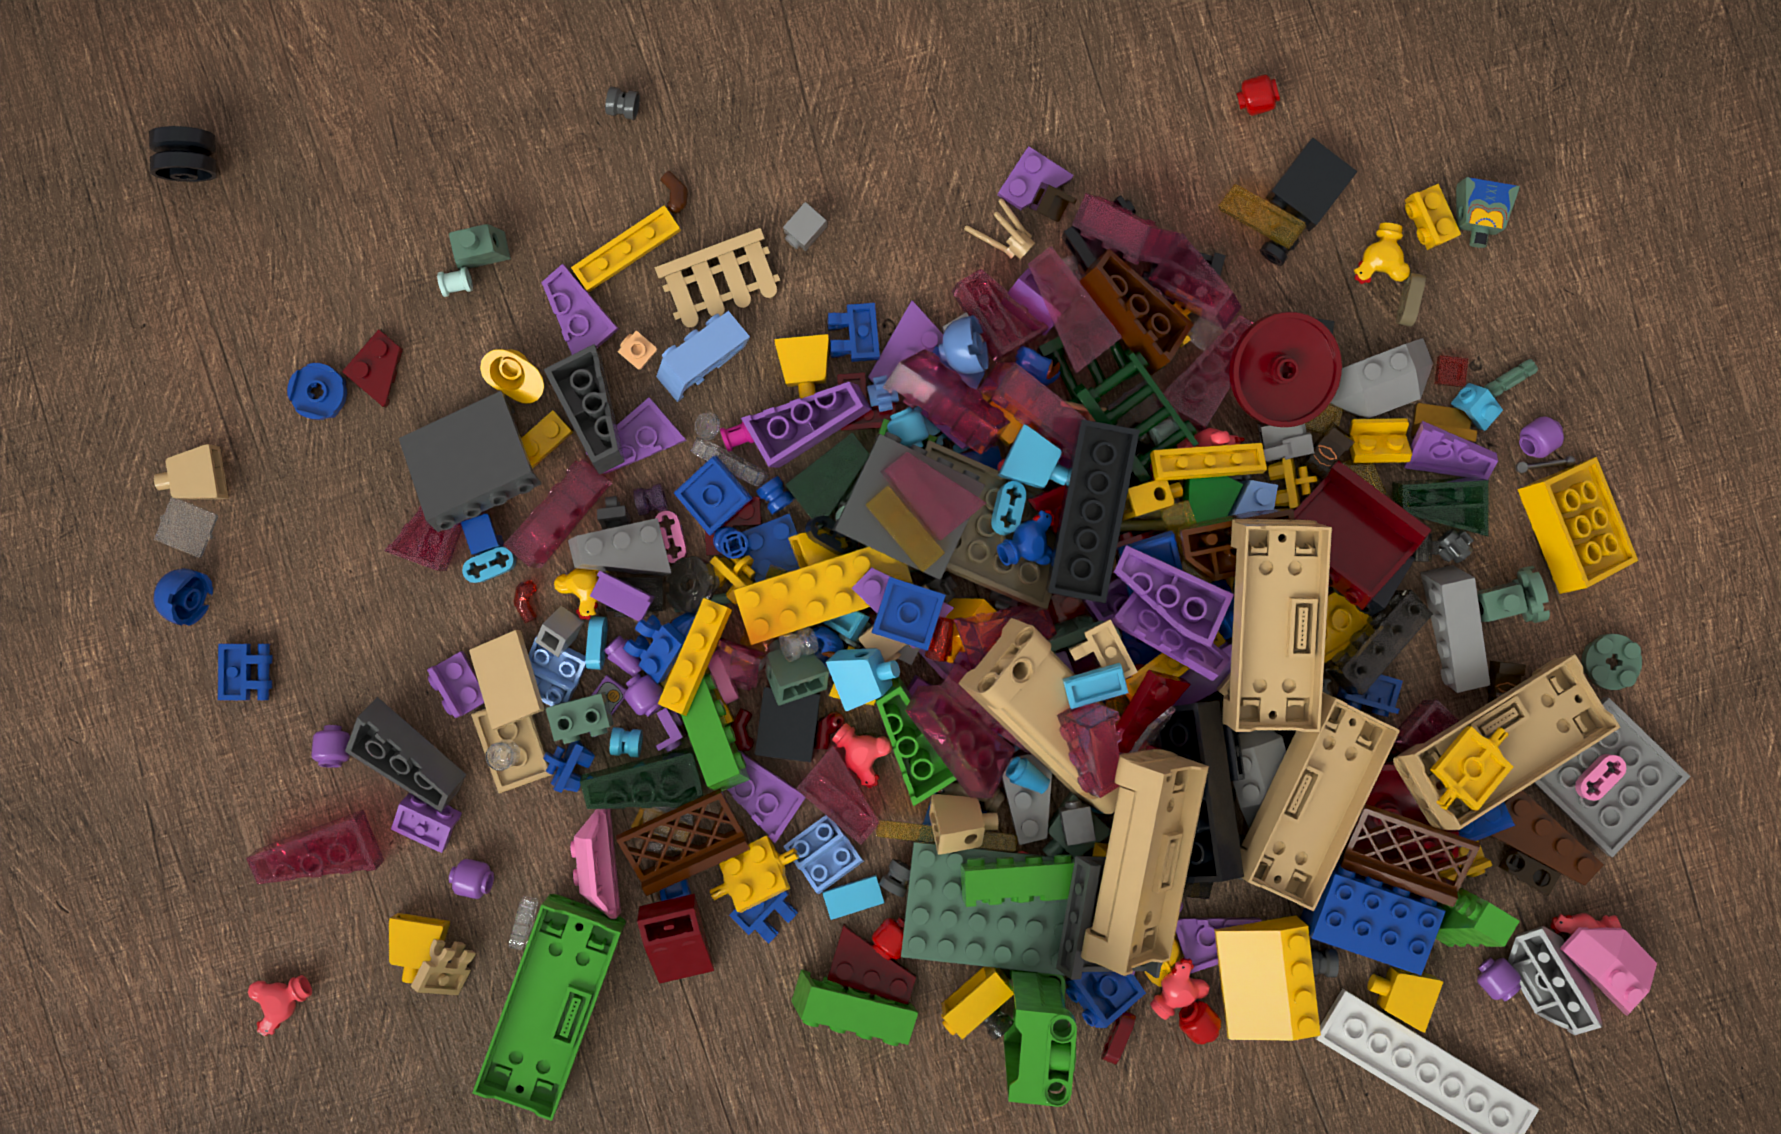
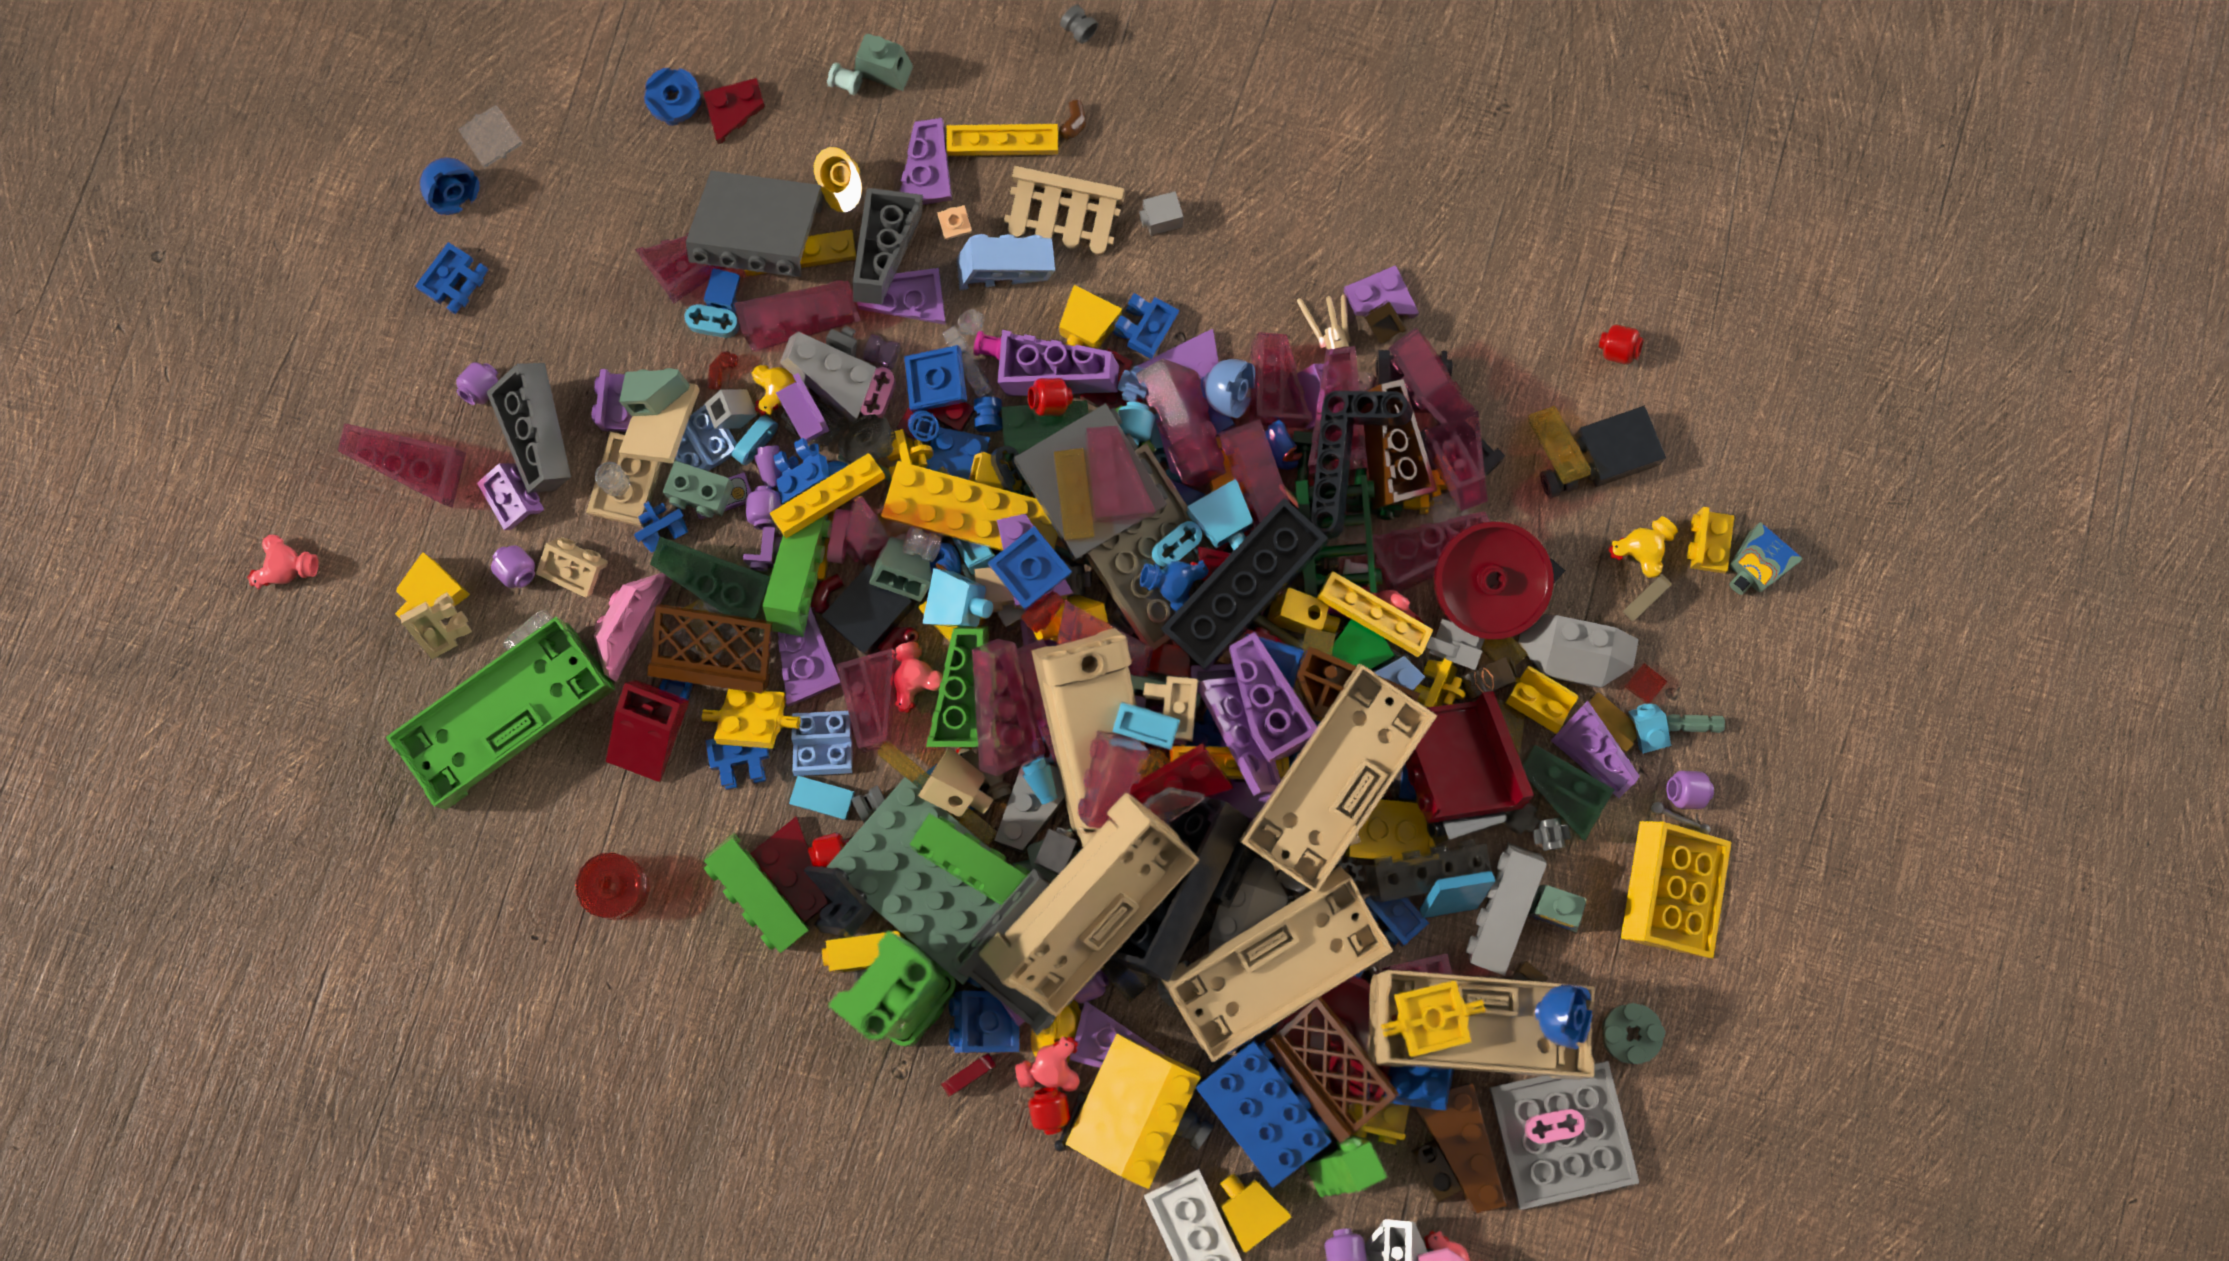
camera: 40 degrees right, 10 degrees down
tan torso [154,444,229,500] -> none
medium azure wheel [610,727,643,758] -> none
sand green plate [1512,566,1550,623] -> none
none -> tan bracket [536,537,608,598]
none -> clear red wheel [576,852,650,921]
none -> sand green slope [619,368,690,416]
none -> black bracket [804,866,874,937]
none -> red head [1028,378,1073,416]
none -> black hinge [1054,1091,1086,1152]
none -> black beam [1311,391,1413,539]
none -> dark azure tile [1420,871,1495,918]
none -> blue cylinder [1535,985,1592,1049]

